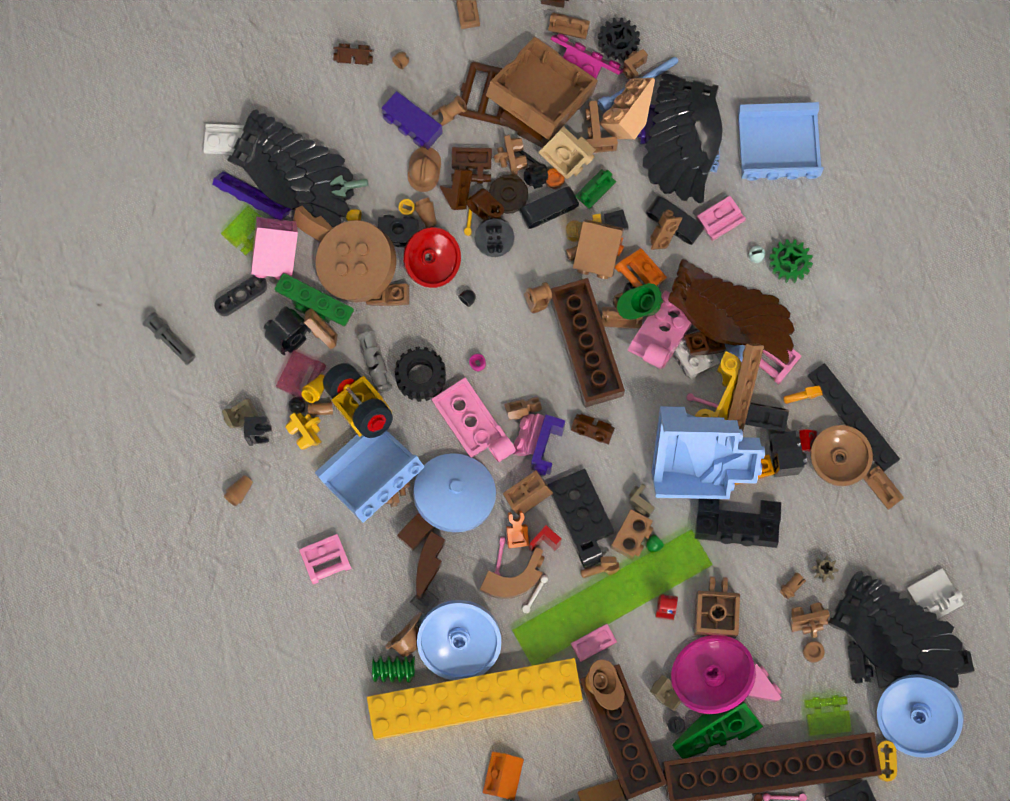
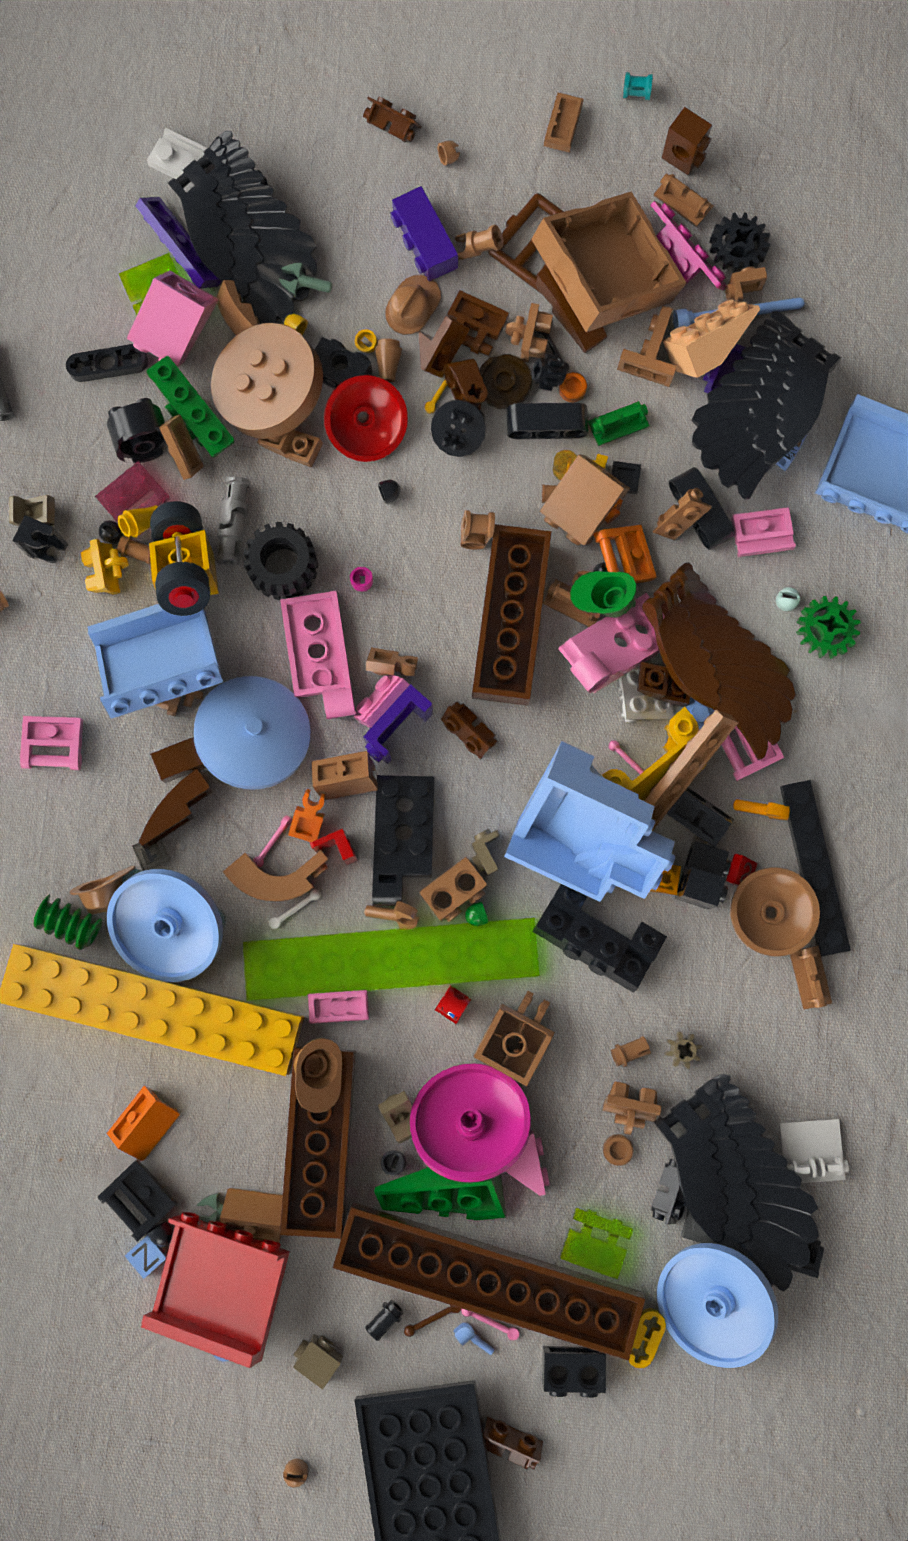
camera: 25 degrees right, 5 degrees up
tan plate [538,126,596,180] -> none

